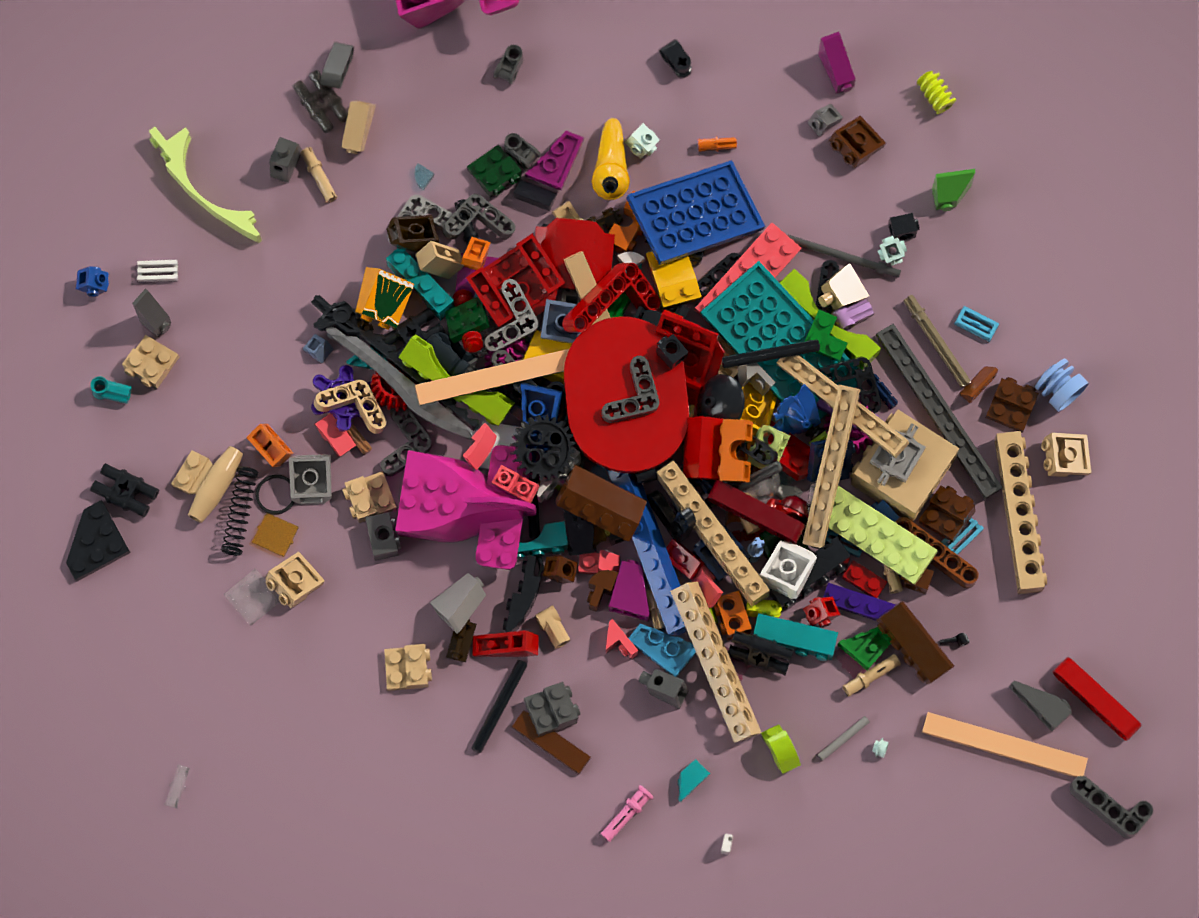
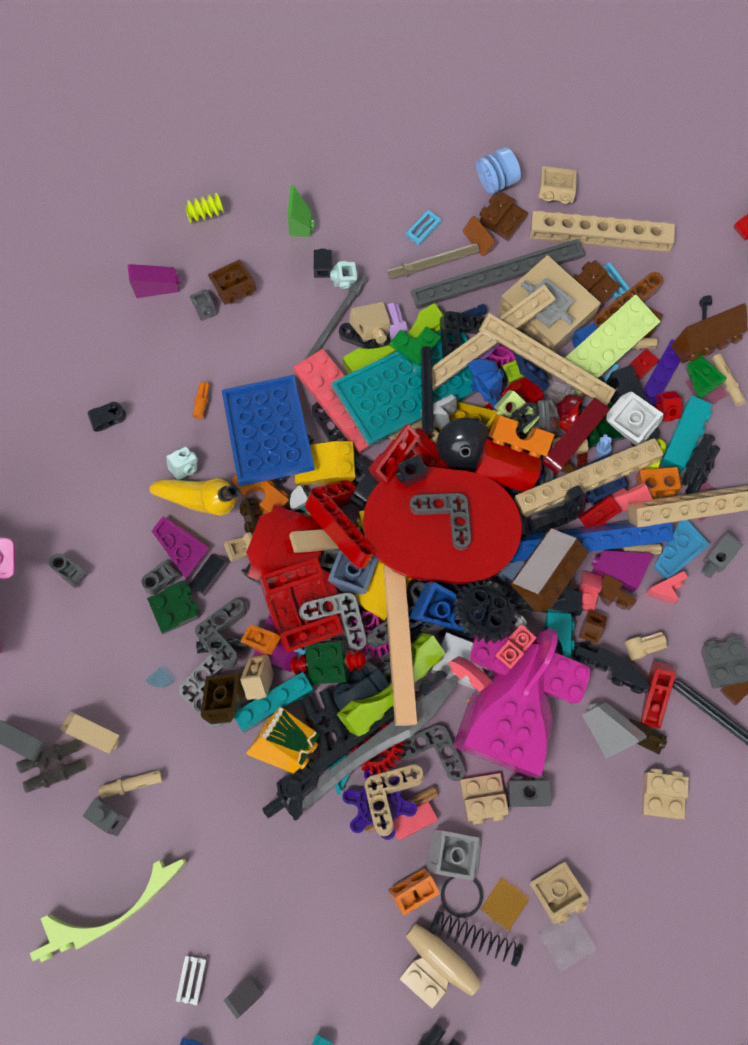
camera: 80 degrees left, 0 degrees up
tan plate [122,335,179,389] -> none
sand blue slope [303,334,333,363] -> none

